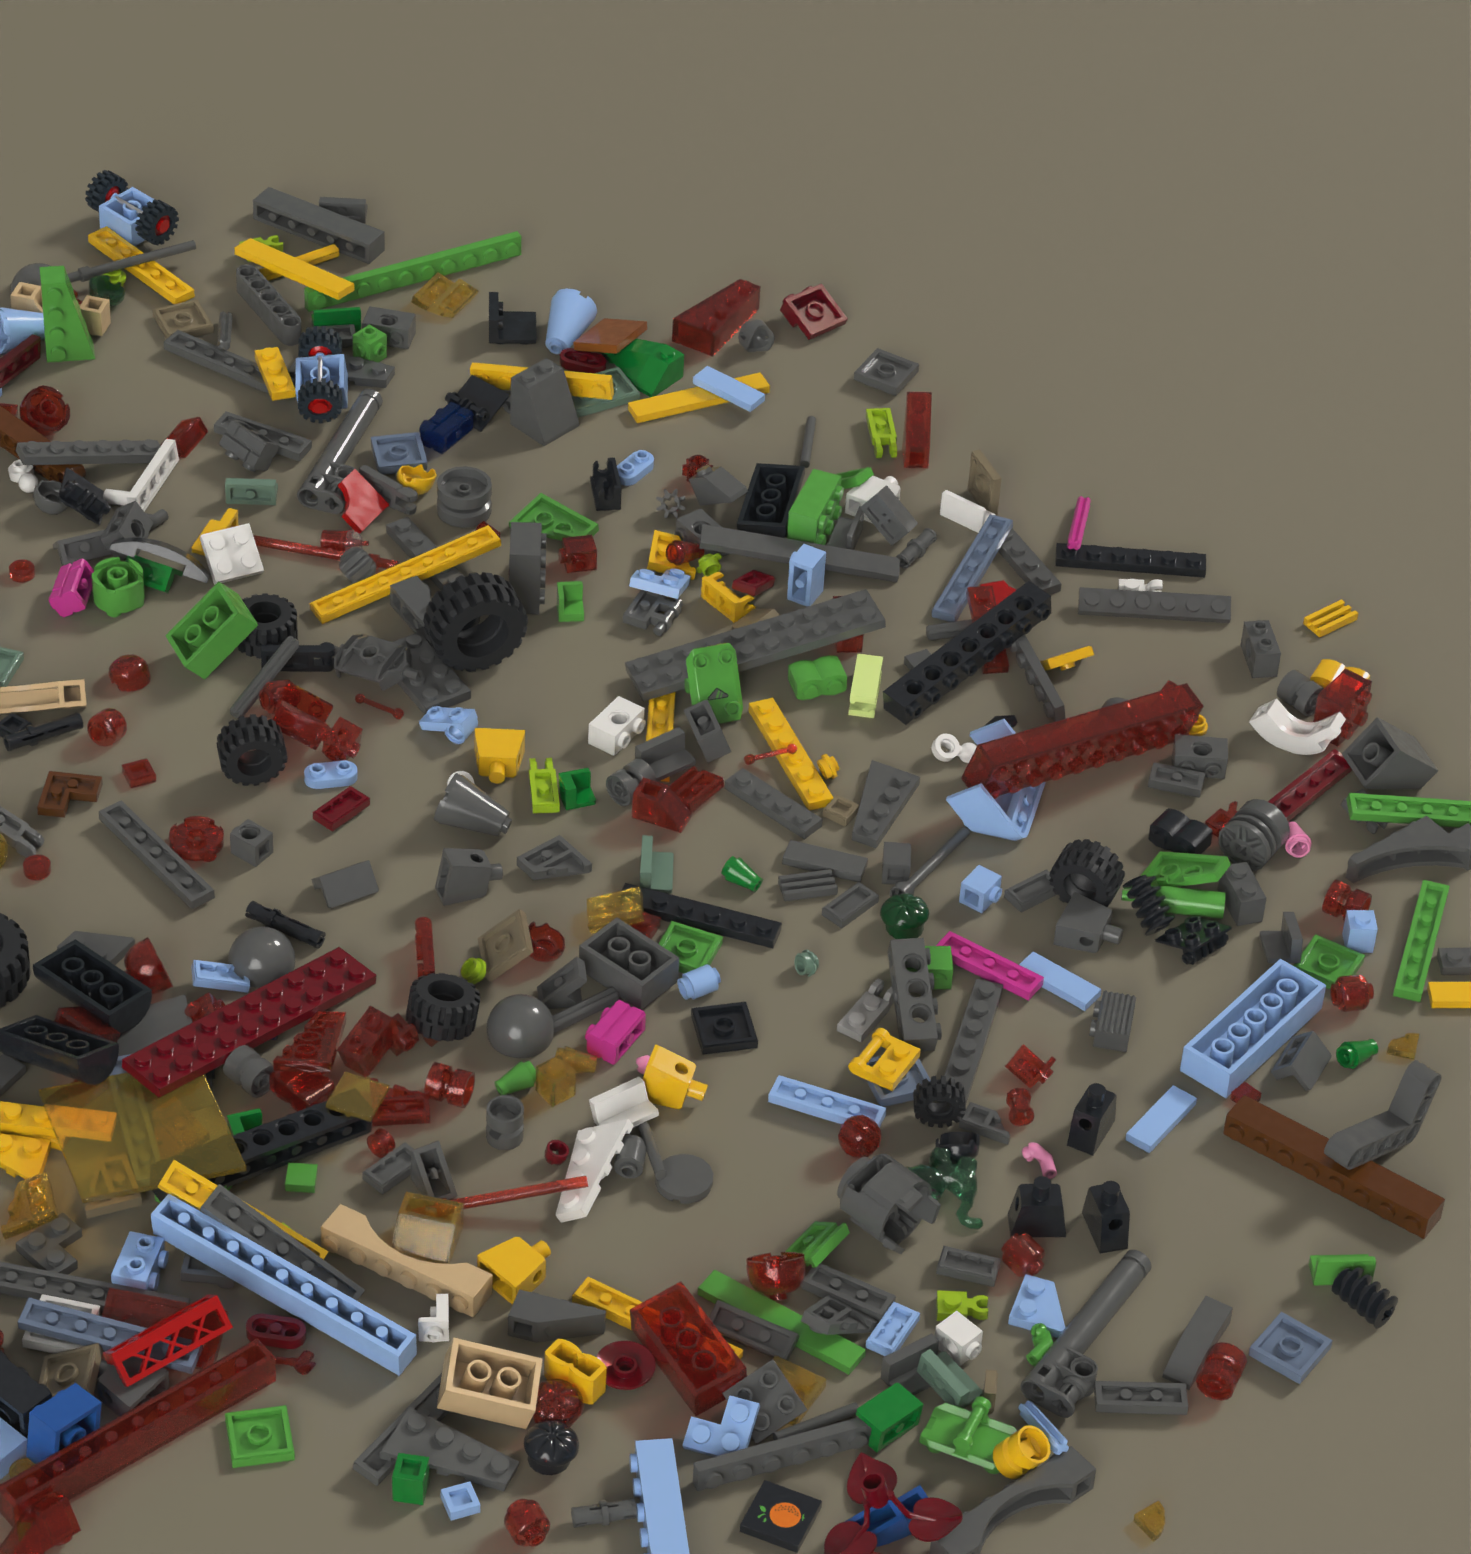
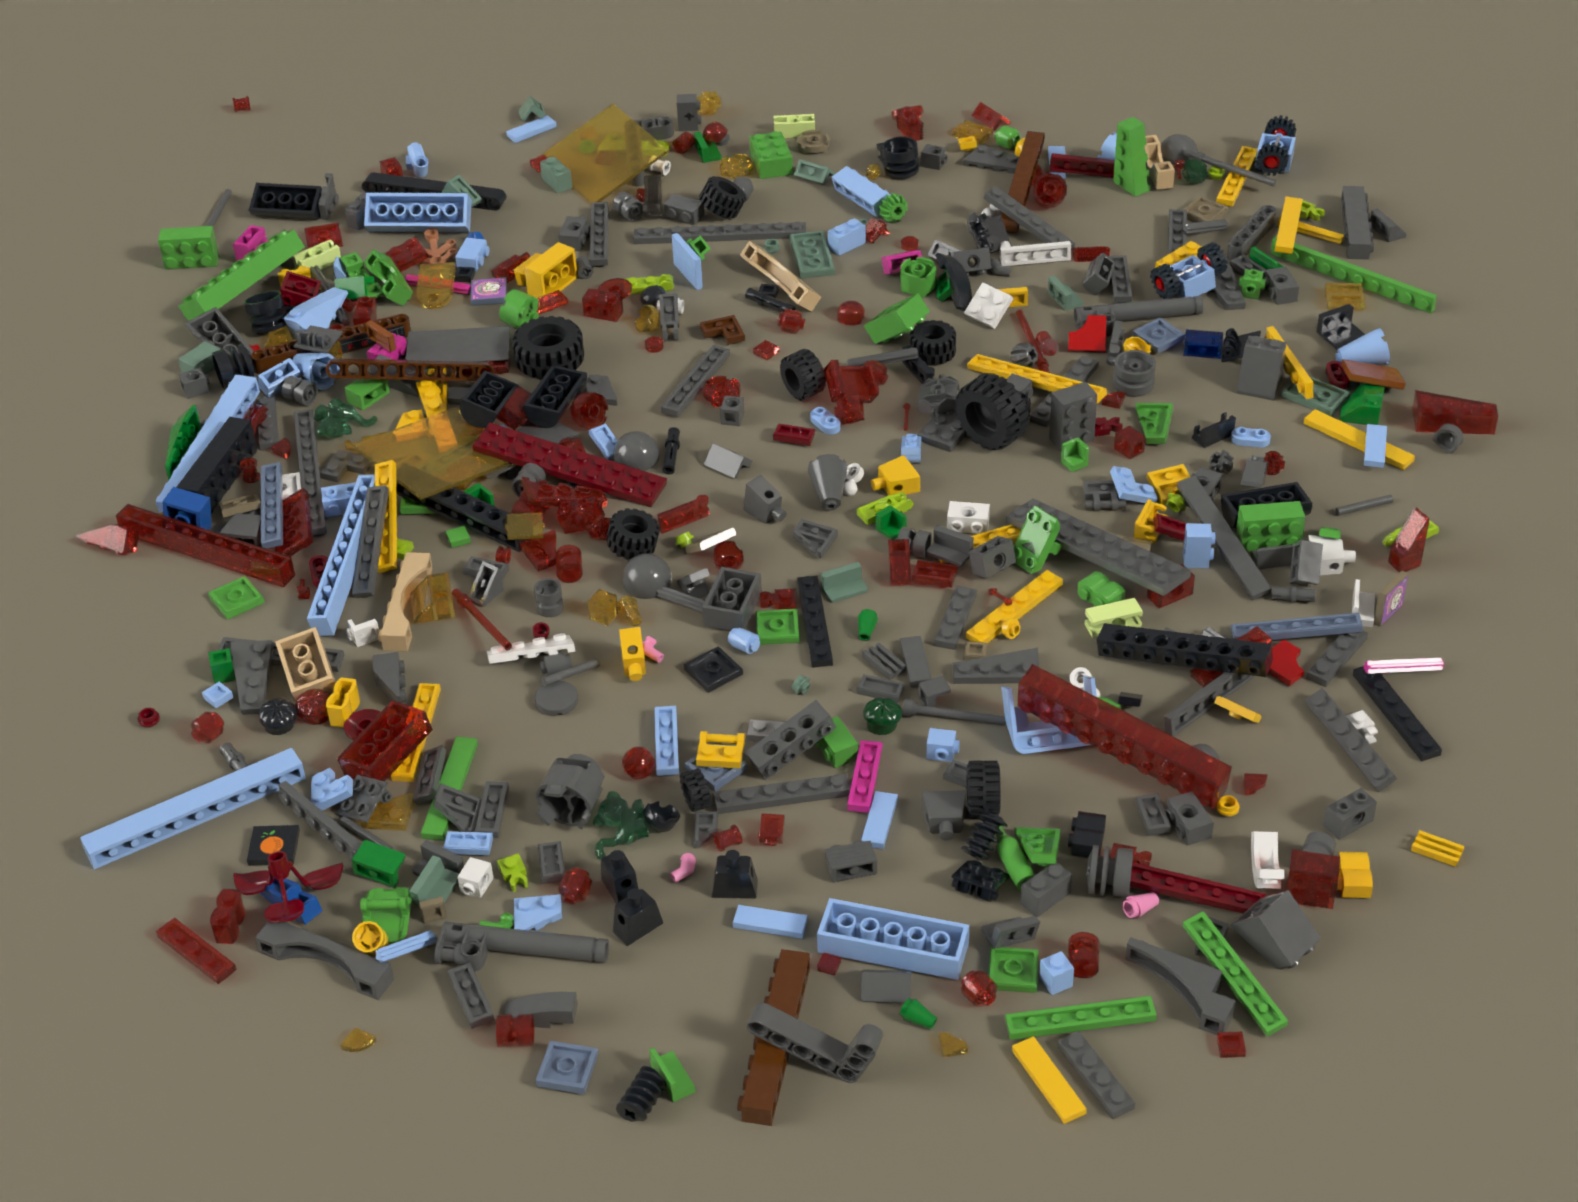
camera: 70 degrees right, 0 degrees up
red fence [102,1294,233,1387] -> none
yellow torso [477,1237,551,1305] -> none
bright green cone [494,1060,539,1095] -> none
dark pink brick [585,1000,646,1065] -> none
clear yellow plate [587,886,644,933] -> none
white panel [589,1077,659,1127] -> none
clear red cone [666,540,704,565] -> none
clear red cylinder [746,1252,806,1300] -> none
dark red plate [780,283,848,340] -> none
bright green plate [781,1221,850,1268] -> none
dark grey plate [854,348,919,396] -> none

